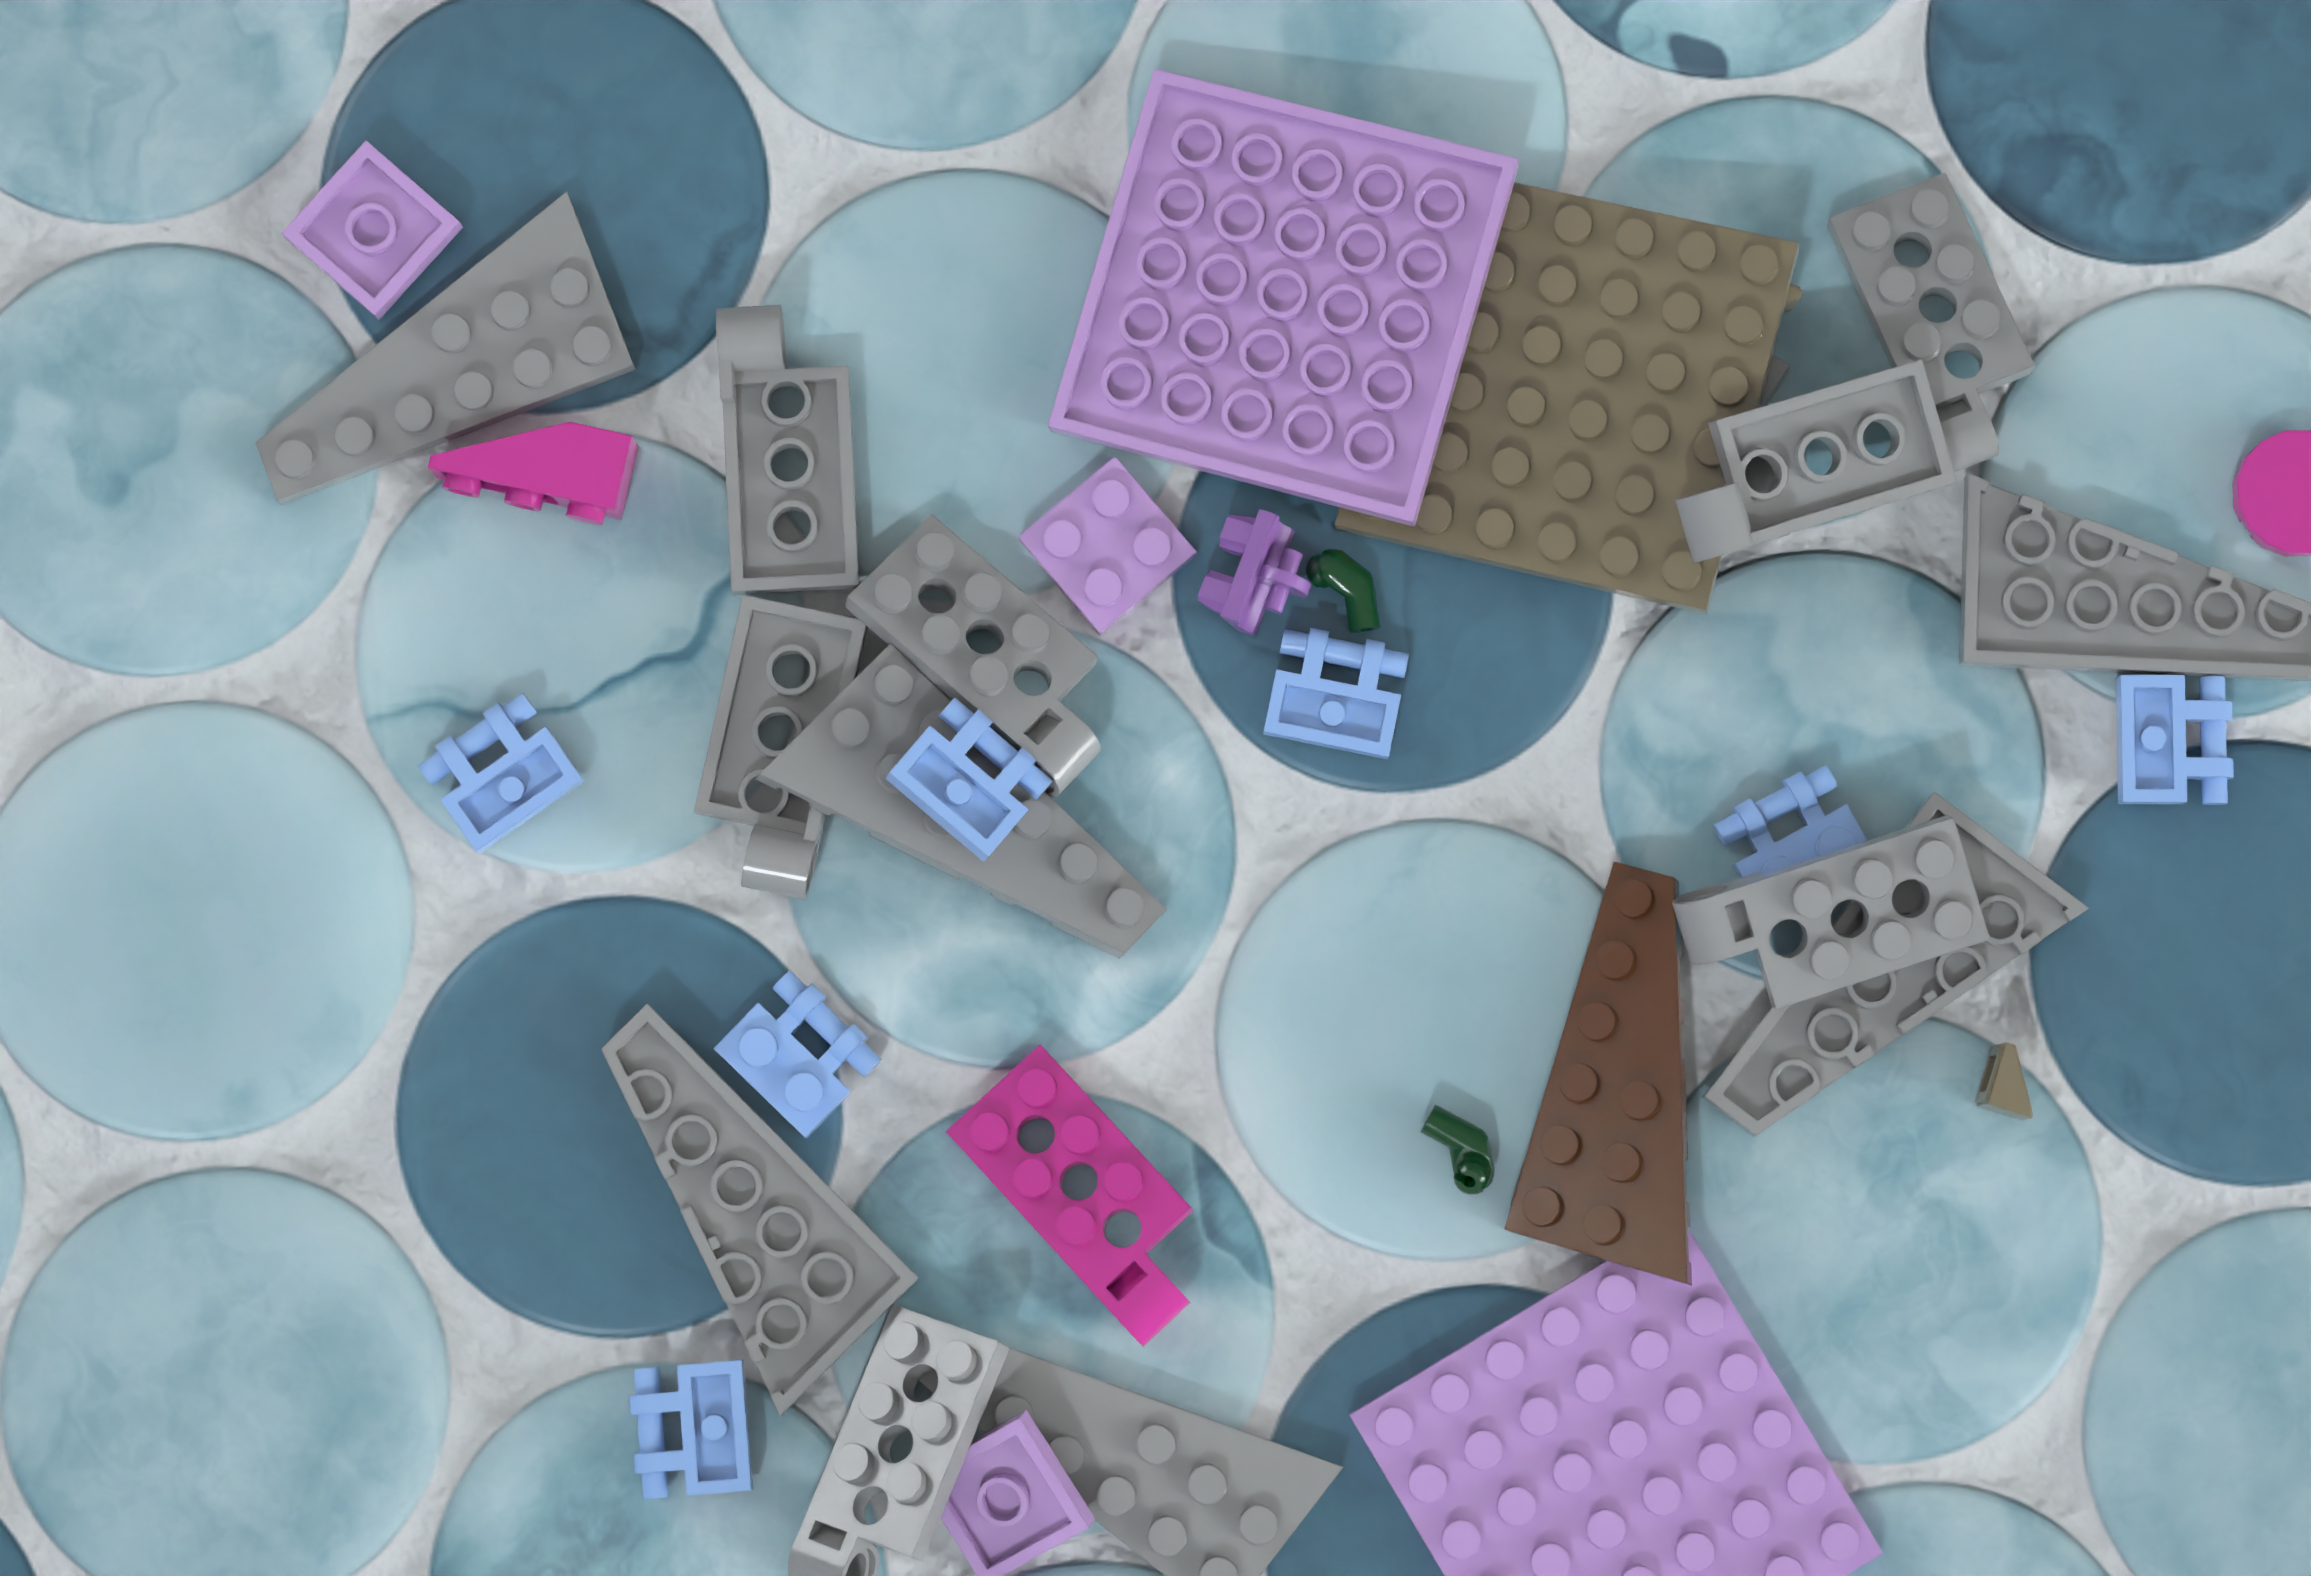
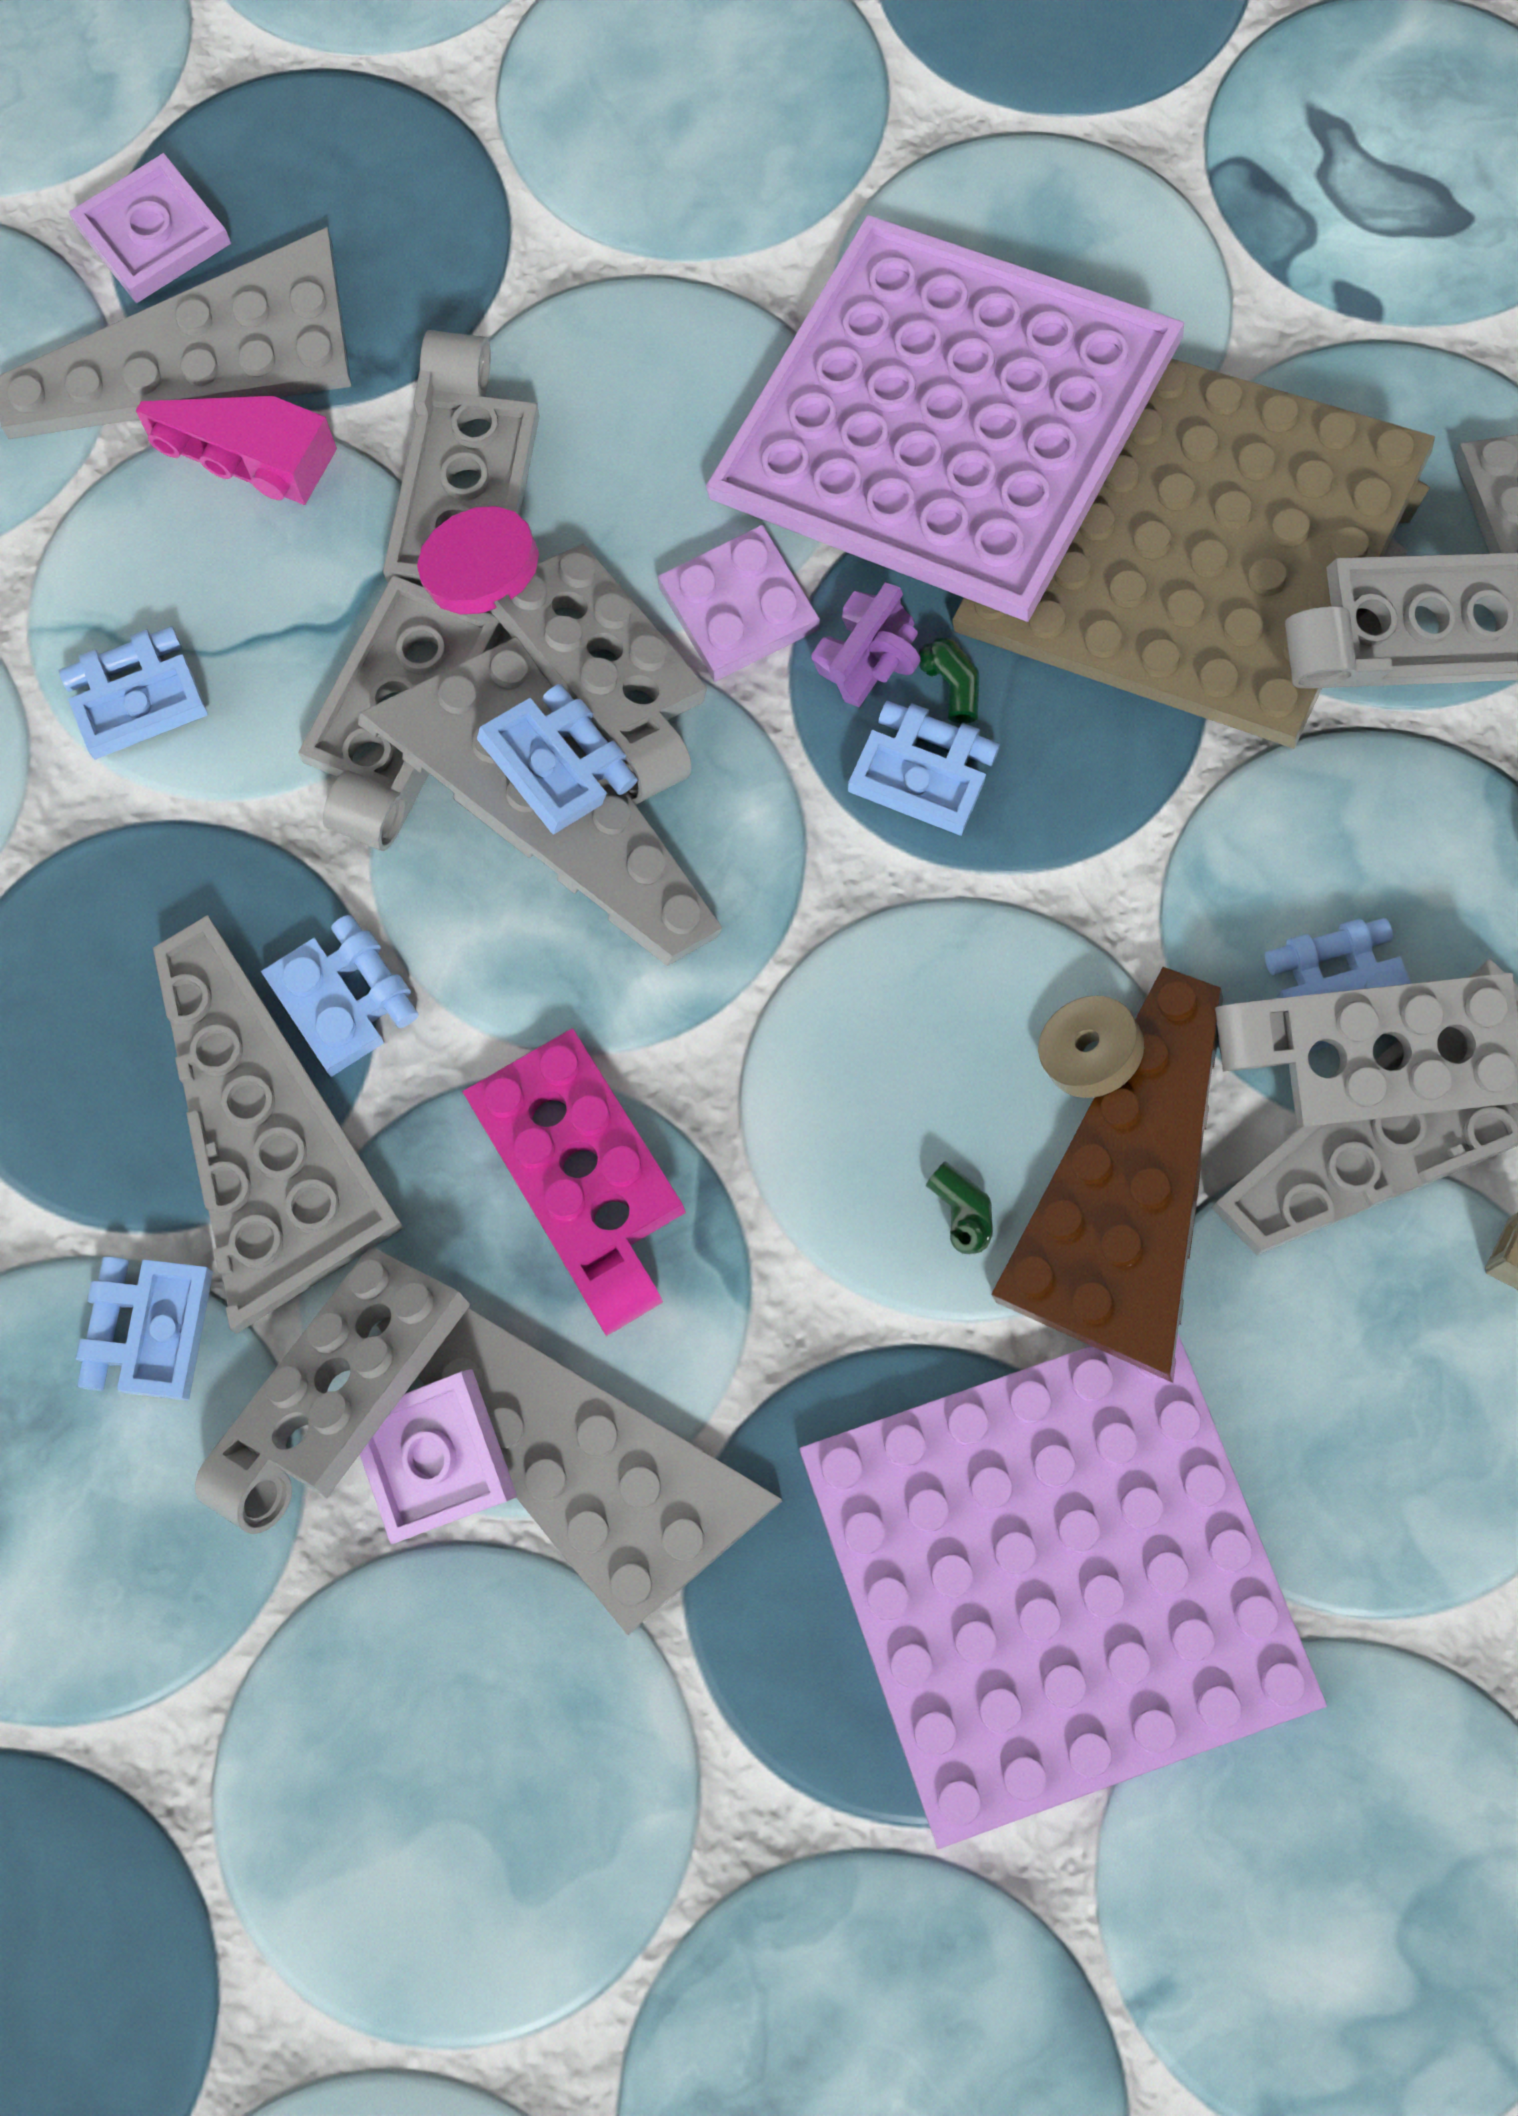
camera: 15 degrees right, 10 degrees down
none -> dark pink tile [417,506,539,615]
none -> dark tan piece [1038,996,1144,1098]

